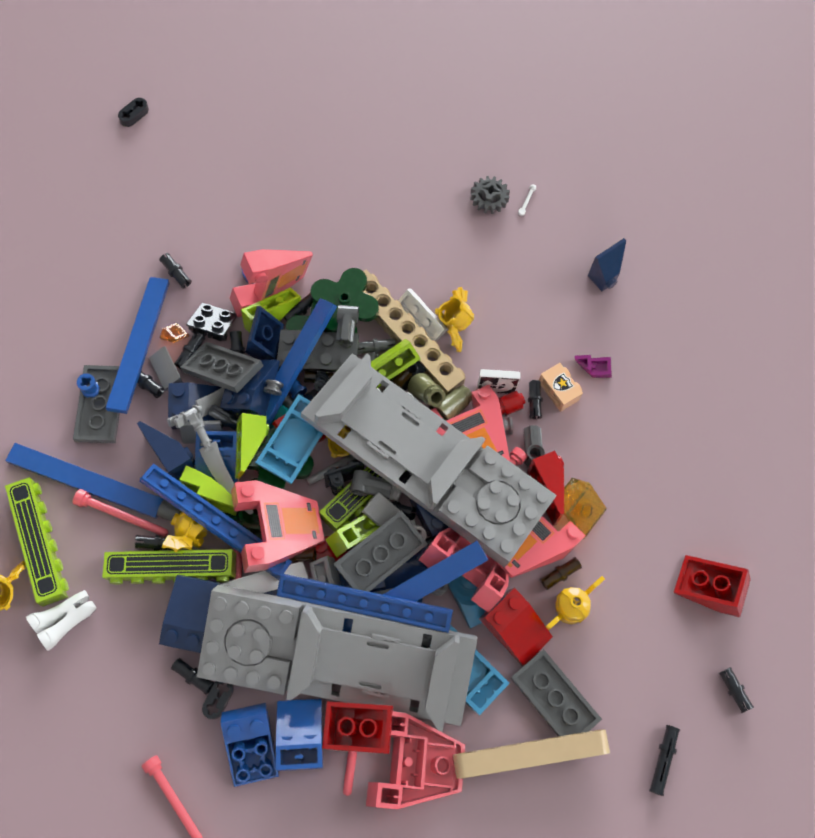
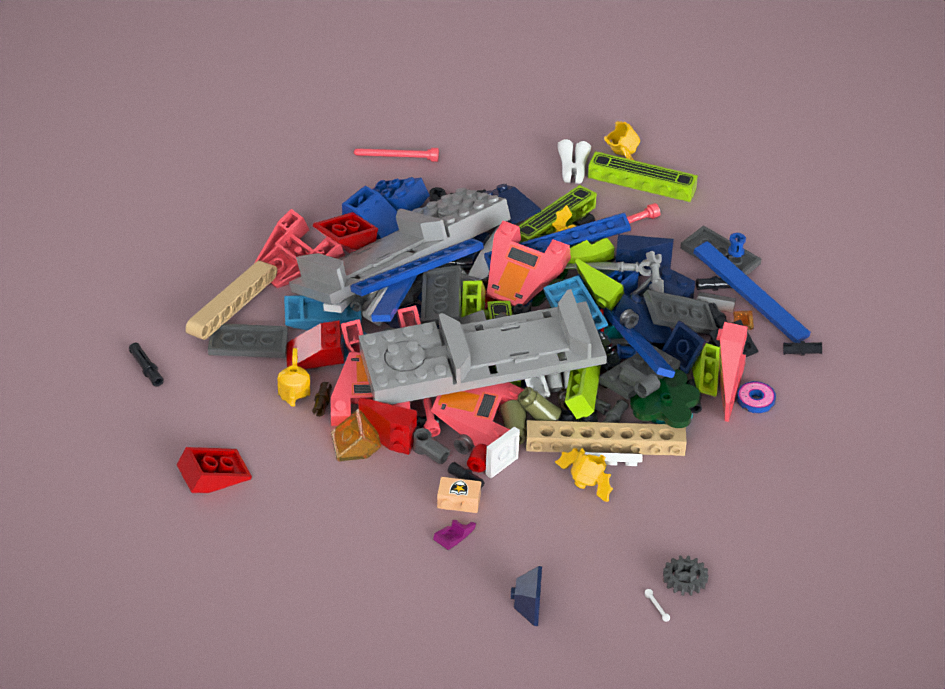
camera: 135 degrees right, 25 degrees down
blue tile [5,443,164,519] -> none
black pin [719,667,754,713] -> none

